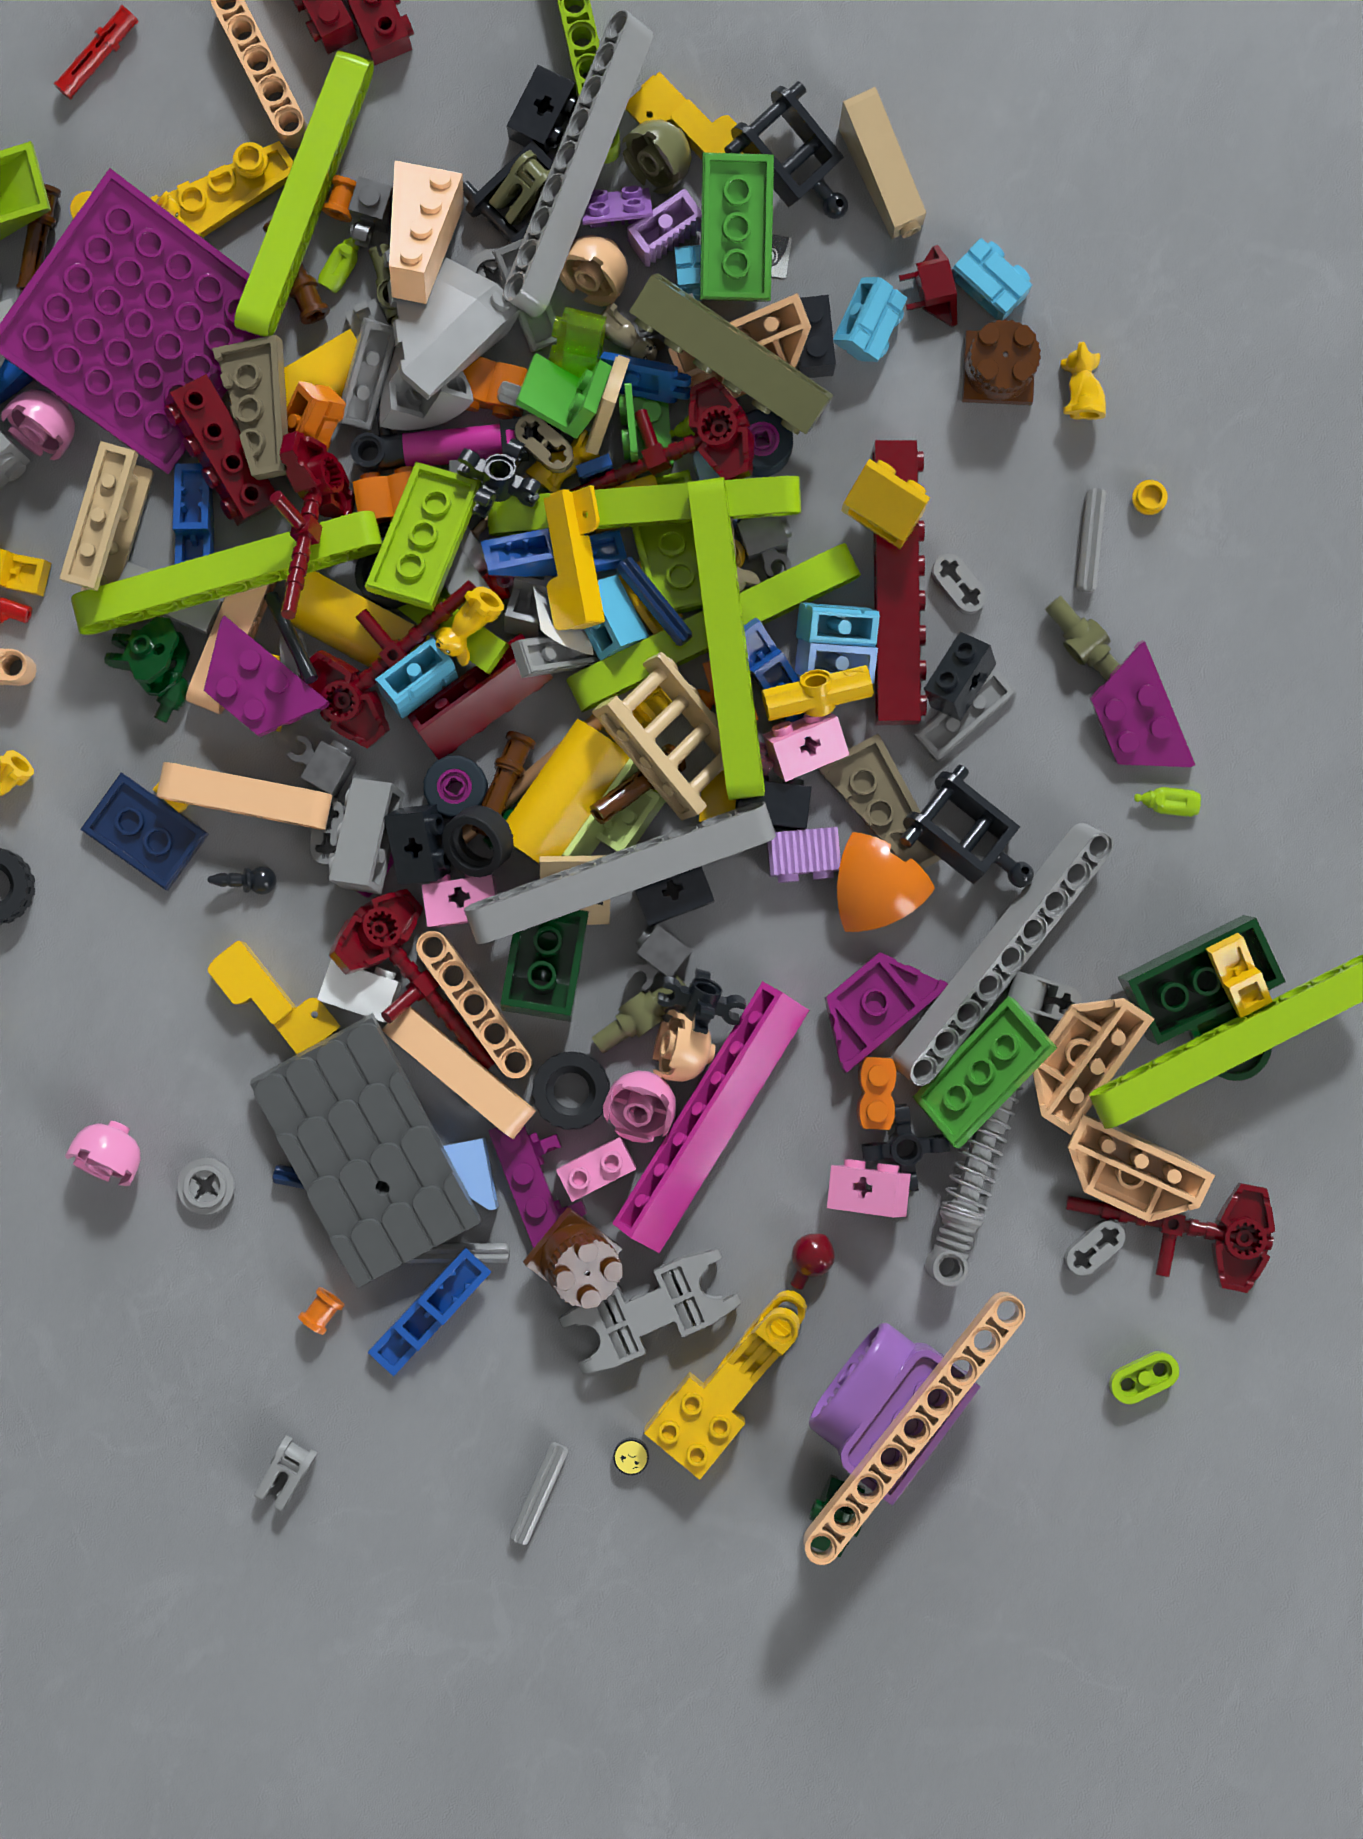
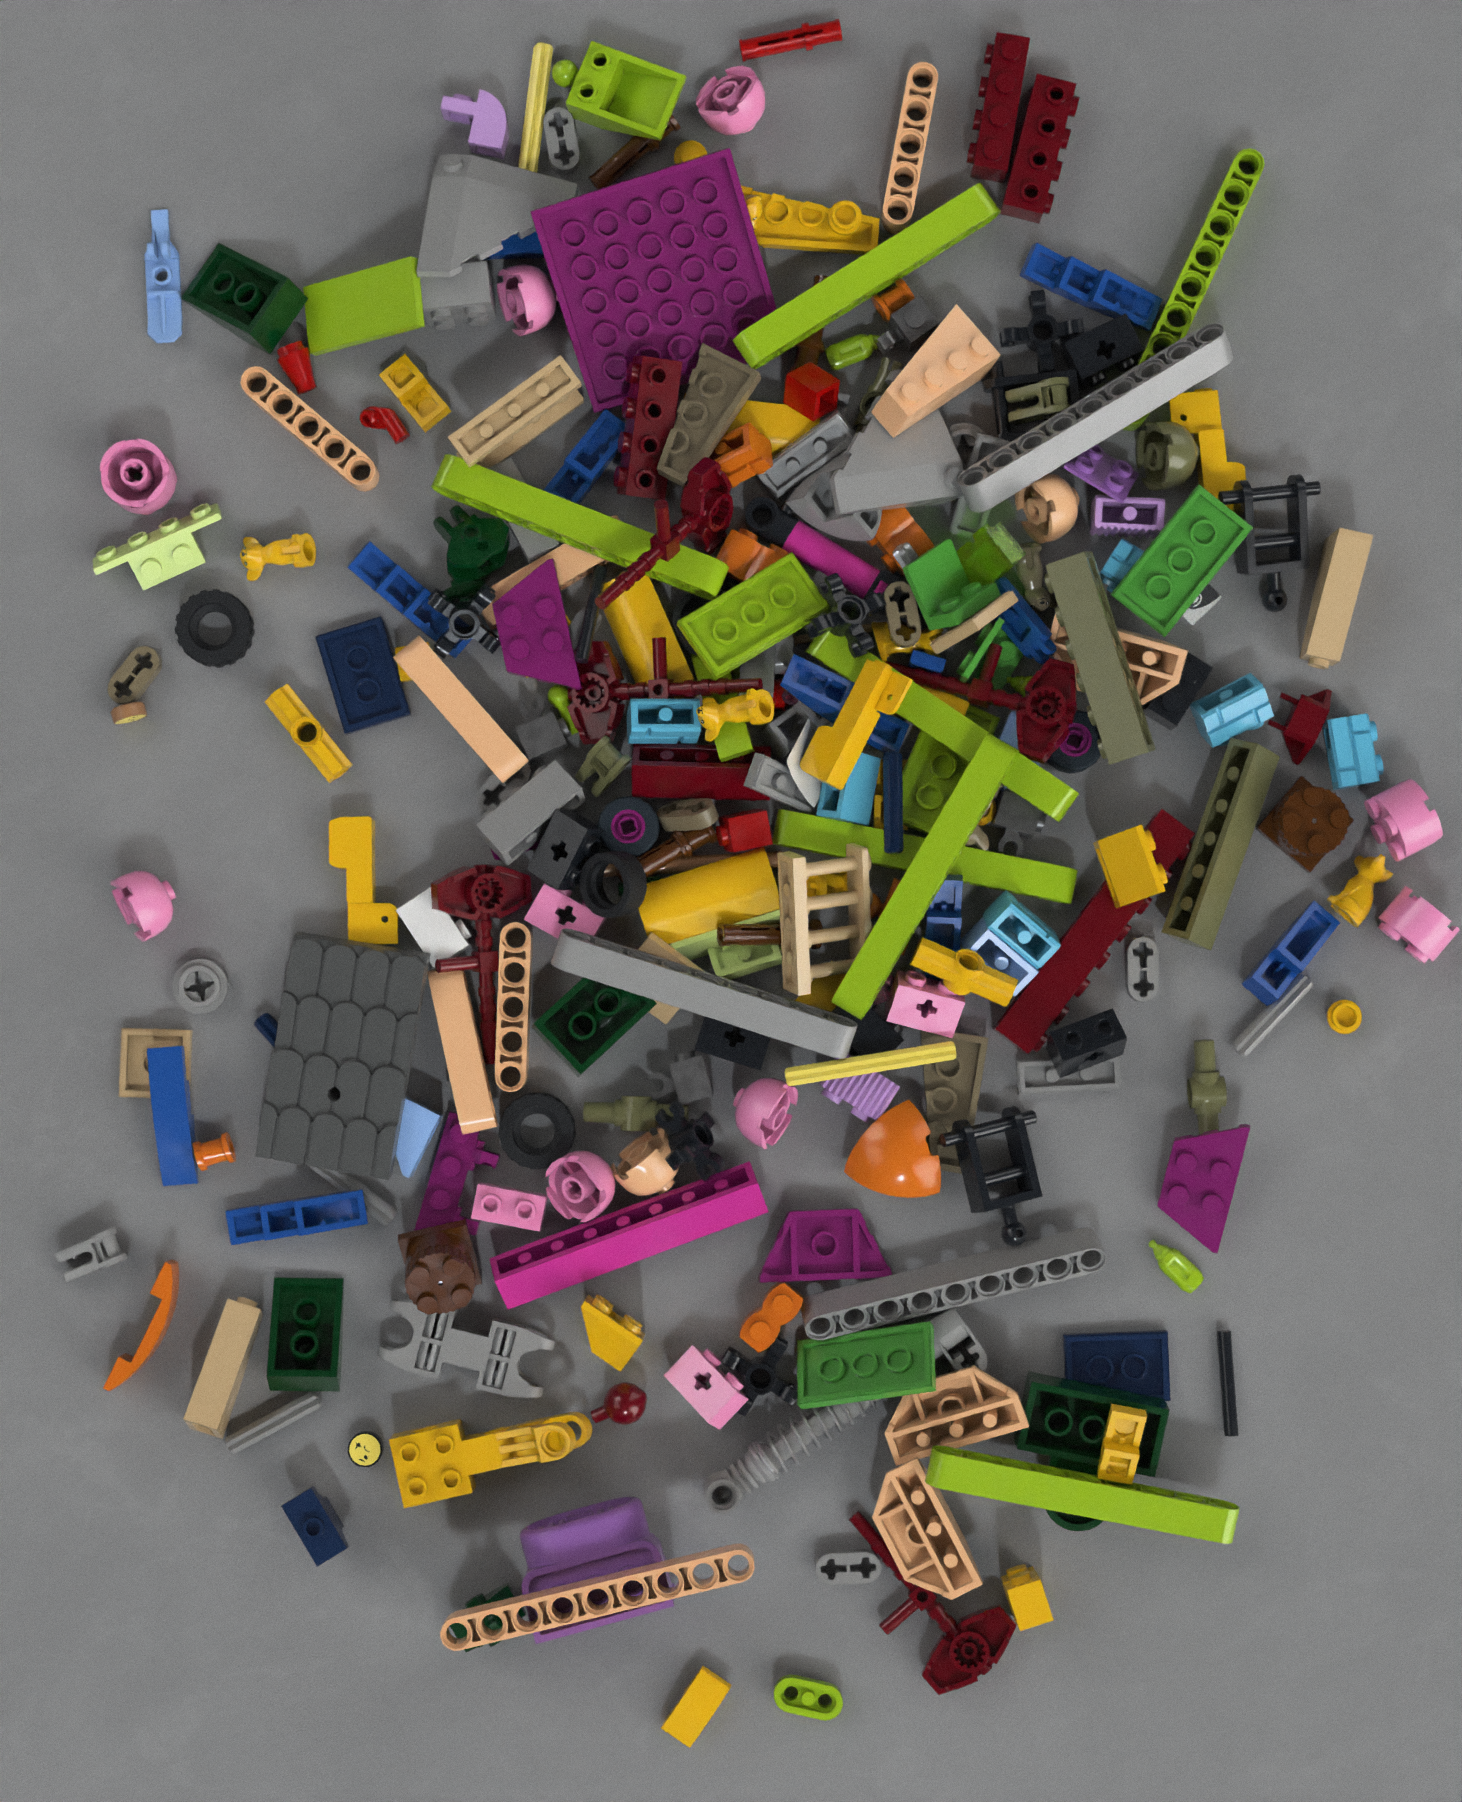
camera: 35 degrees right, 0 degrees up
black bar [207,866,277,894] -> none
none -> orange slope [103,1259,179,1391]
none -> tan tile [119,1028,193,1098]
none -> blue slope [147,1046,199,1186]
none -> tan slope [183,1297,263,1439]
none -> yellow piece [265,684,353,783]
none -> dark green slope [266,1277,344,1392]
none -> dark blue brick [281,1486,349,1567]
none -> blue slope [347,541,473,659]
none -> black pin [427,583,501,659]
none -> lime piece [547,684,578,735]
none -> olive piece [574,735,632,798]
none -> yellow slope [581,1294,645,1372]
none -> dark tan beam [657,798,719,831]
none -> yellow slope [661,1665,731,1748]
none -> bright pink cylinder [696,66,765,135]
none -> red brick [716,809,773,853]
none -> bright pink cylinder [733,1078,798,1149]
none -> red brick [783,362,840,421]
none -> light yellow axle [784,1041,957,1086]
none -> black pin [999,289,1084,373]
none -> yellow piece [1000,1564,1054,1631]
none -> blue slope [1019,243,1163,331]
none -> dark blue tile [1063,1330,1171,1401]
none -> olive brick [1162,738,1280,951]
none -> black bar [1217,1330,1239,1437]
none -> blue slope [1241,900,1340,1006]
none -> bright pink brick [1364,779,1443,862]
none -> bright pink brick [1378,886,1460,964]

